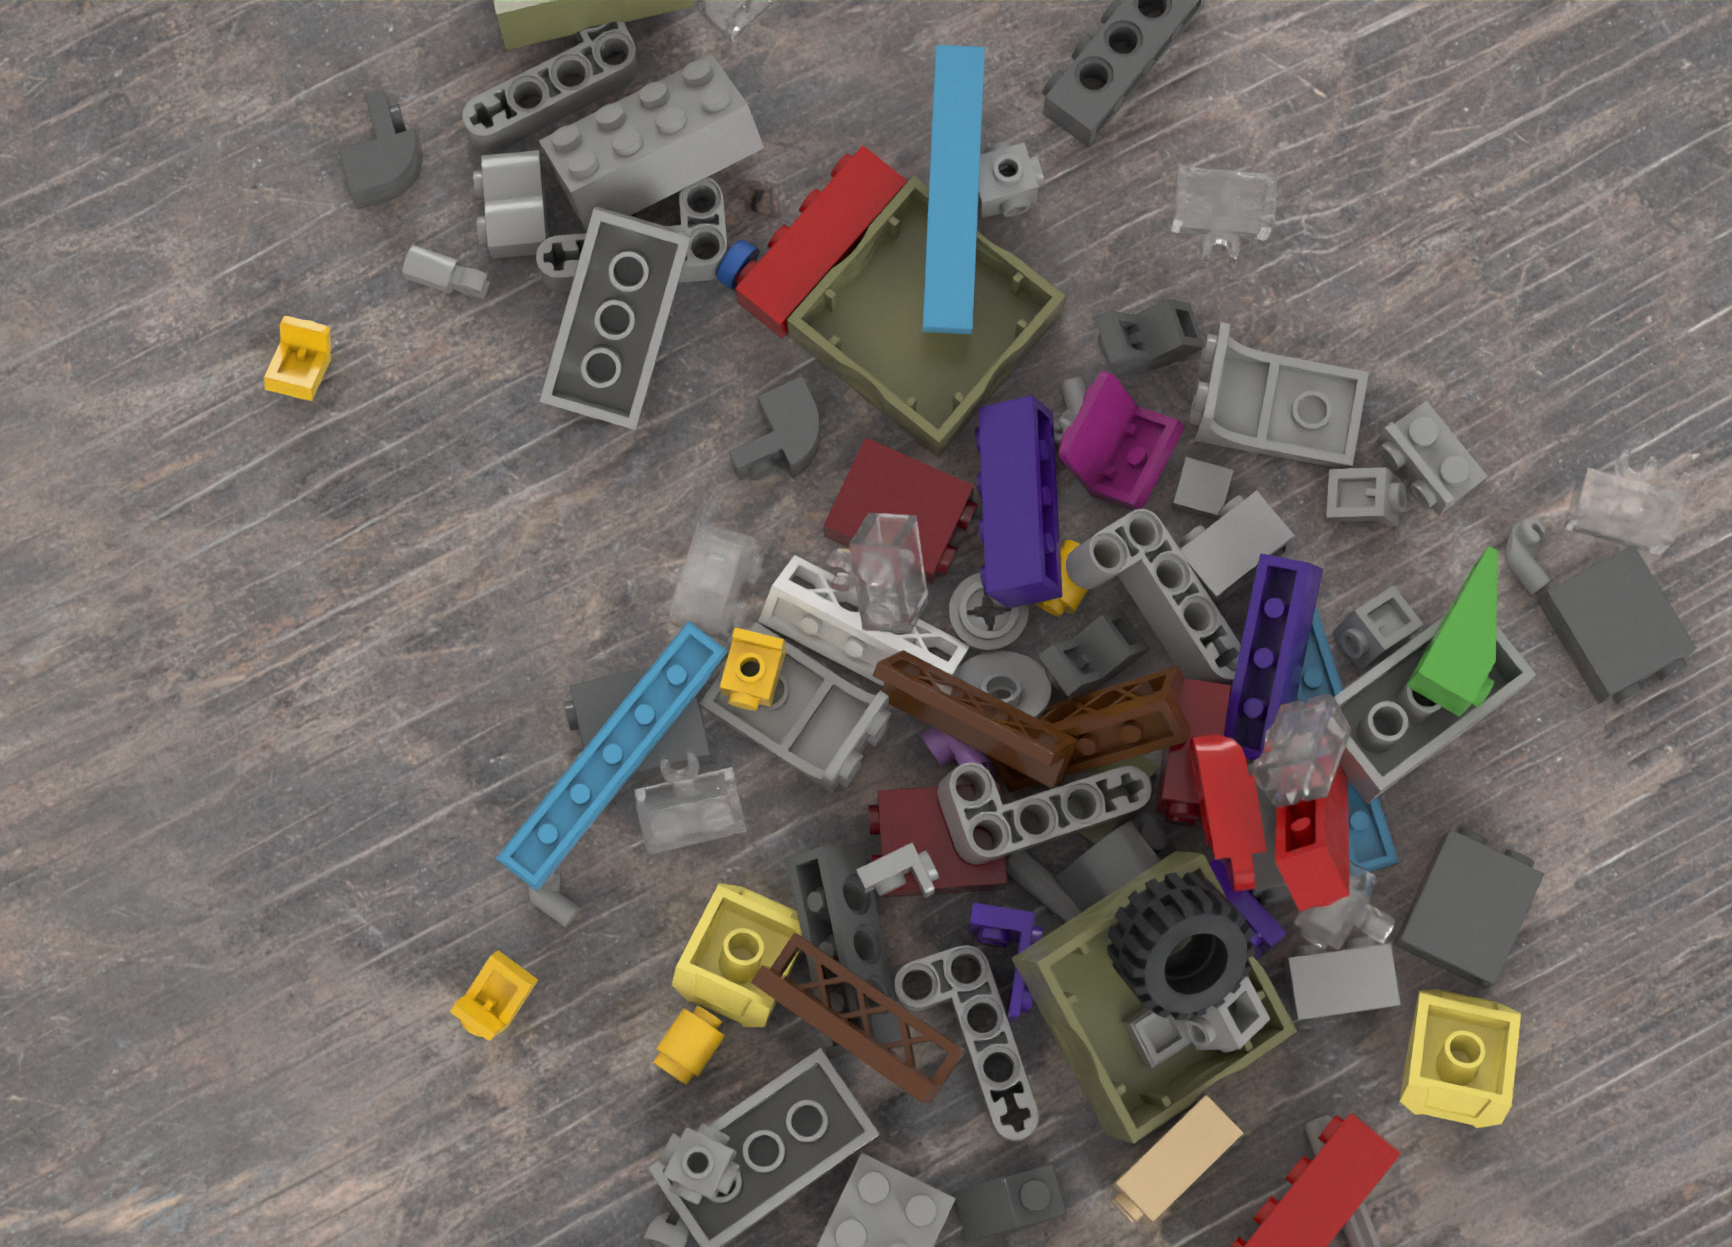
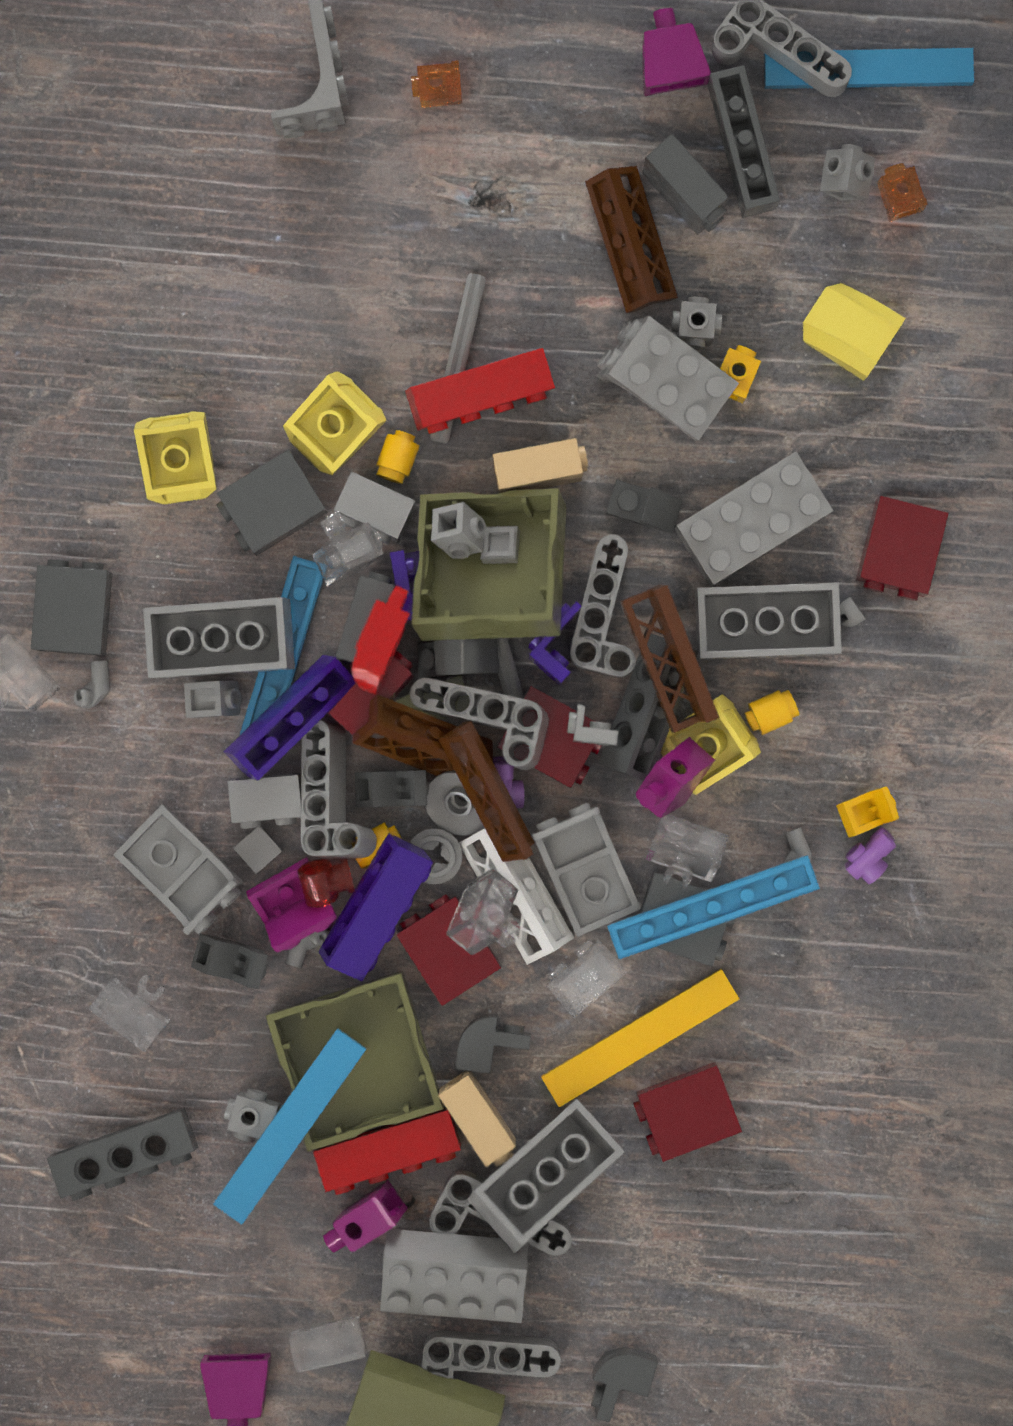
camera: 145 degrees left, 10 degrees up
yellow bracket [264,316,331,401] -> none
light grey bar [402,245,492,301] -> none
light grey brick [473,150,549,259] -> none
light grey brick [660,1123,740,1205] -> none
blue tile [716,239,759,290] -> none
yellow brick [720,627,787,711] -> none
black tyre [1107,872,1255,1020] -> none
clear brick [1253,693,1351,807] -> none
red brick [1275,732,1350,911] -> none
light grey bracket [1326,467,1407,527] -> none
light grey bracket [1377,400,1488,516] -> none
bright green slope [1406,546,1498,717] -> none
none -> light yellow slope [134,411,217,504]
none -> clear red piece [297,858,355,908]
none -> magenta torso [323,1180,408,1253]
none -> yellow brick [376,430,420,484]
none -> tan brick [438,1071,516,1167]
none -> yellow tile [541,968,740,1107]
none -> dark red brick [633,1062,742,1162]
none -> magenta torso [635,737,715,818]
none -> medium lavender plate [845,826,897,884]

